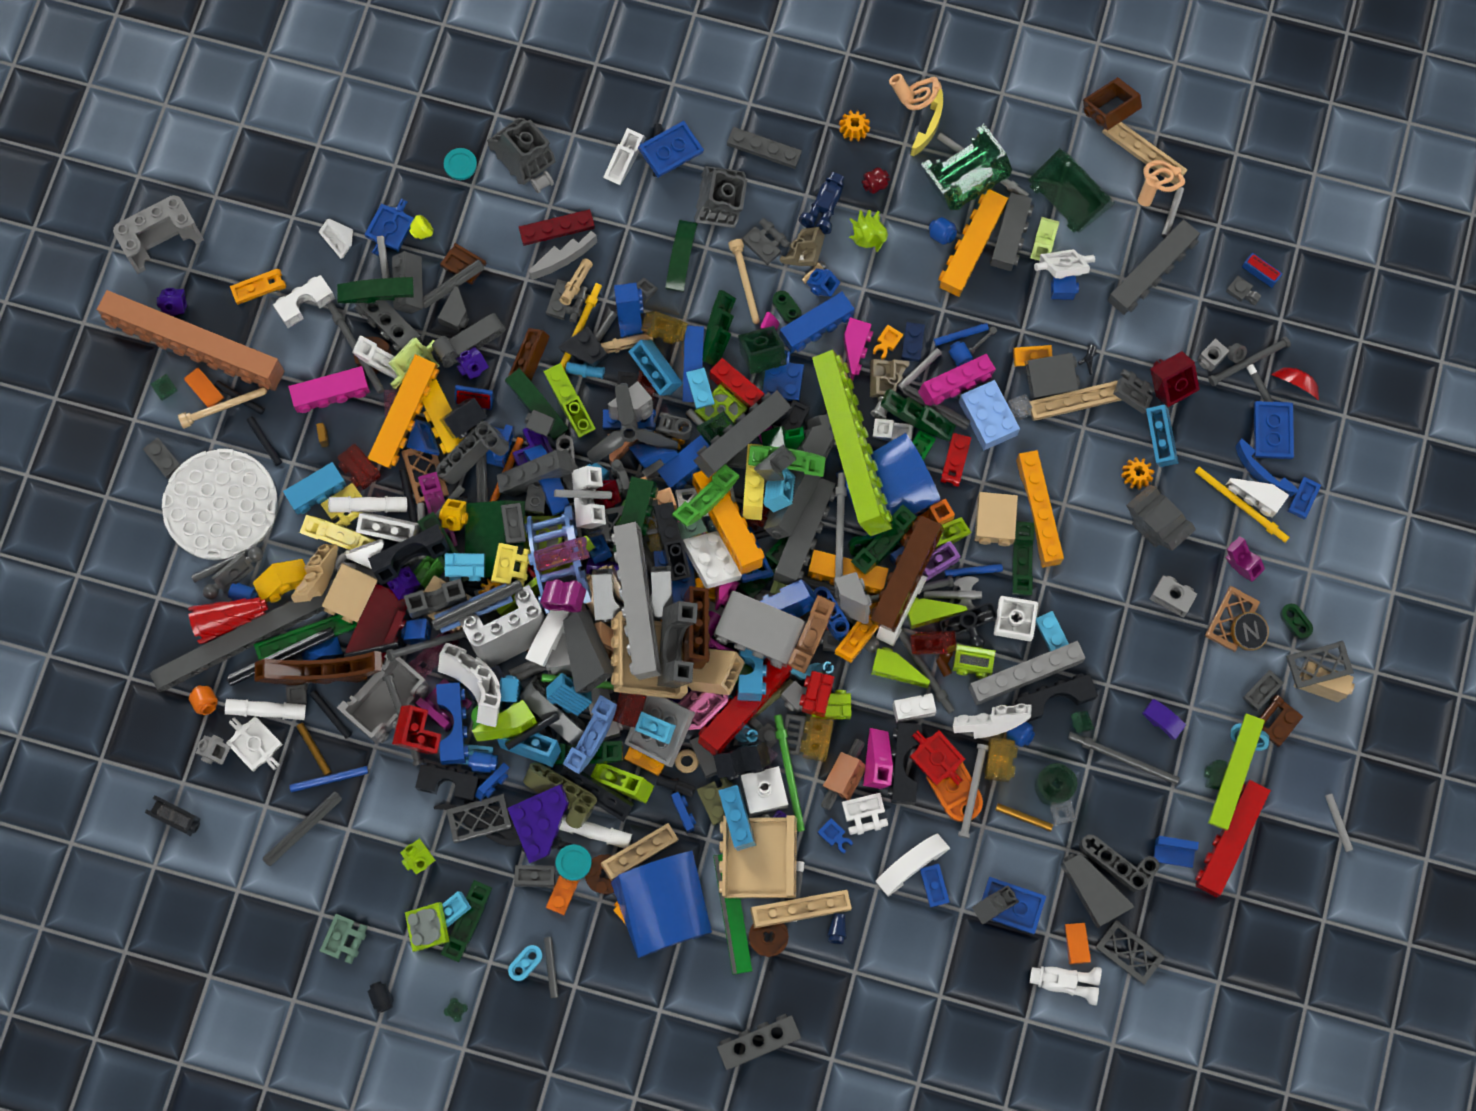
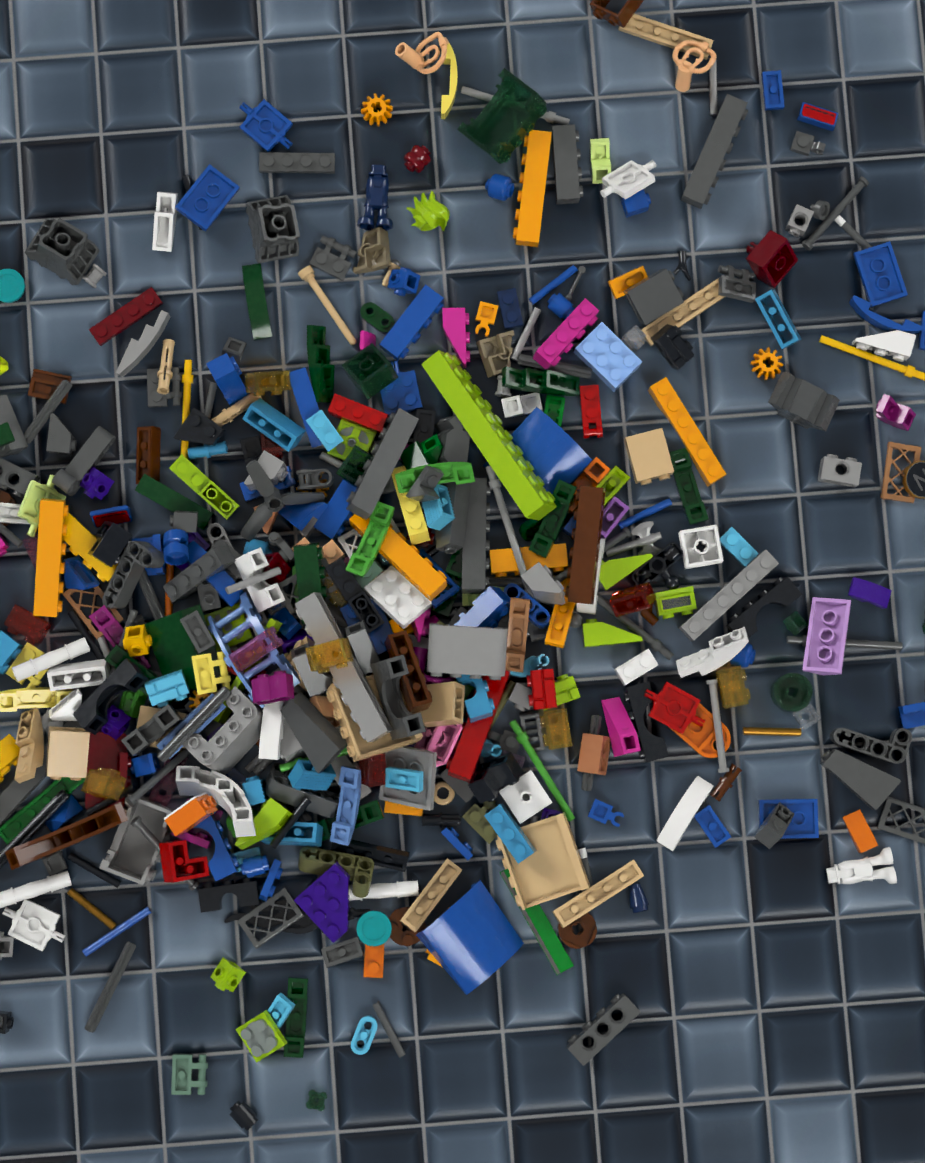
camera: 20 degrees left, 10 degrees up
lime slope [591,764,654,804] -> none
white plate [842,793,888,835] -> none
clear green windscreen [1028,148,1115,233] -> none
red piece [1271,367,1319,400] -> none
none -> clear yellow brick [81,767,126,801]
none -> blue wheel [163,529,189,566]
none -> orange piece [163,792,218,836]
none -> blue plate [239,99,293,152]
none -> clear yellow brick [305,638,354,674]
none -> black brick [651,324,694,370]
none -> reddish brown pin [710,763,742,802]
none -> blue plate [761,70,785,111]
none -> lavender slope [802,597,851,676]

